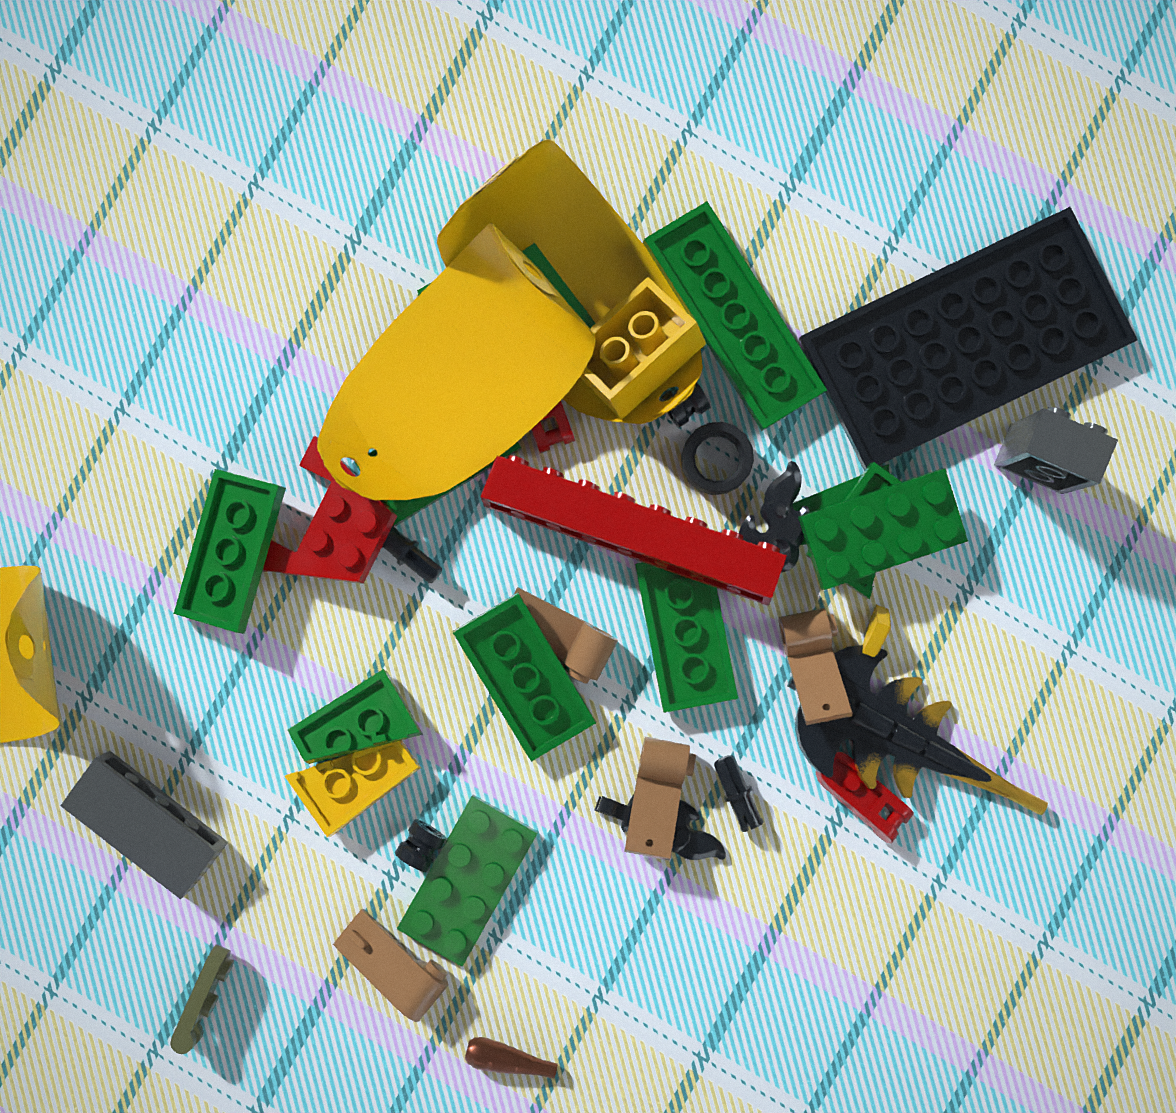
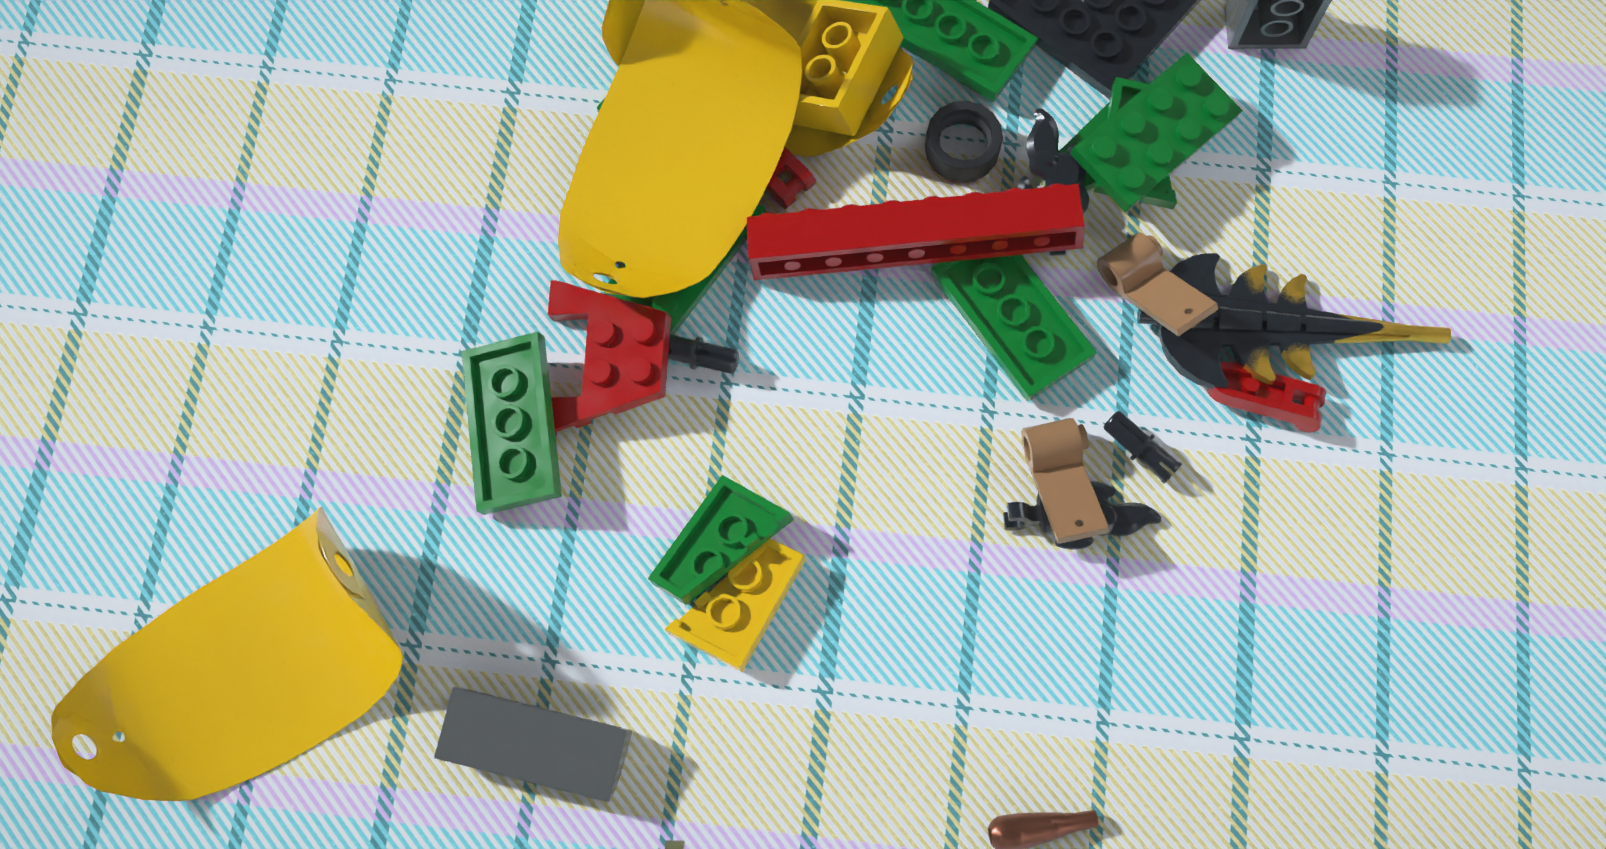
camera: 30 degrees left, 15 degrees down
medium nougat door [332,909,449,1022] -> none
black wheel [394,819,447,872] -> none
green plate [397,794,538,967] -> none
green plate [453,592,596,762] -> none
medium nougat door [513,587,619,684] -> none
black wheel [659,382,711,428] -> none
yellow tile [862,604,891,657] -> none

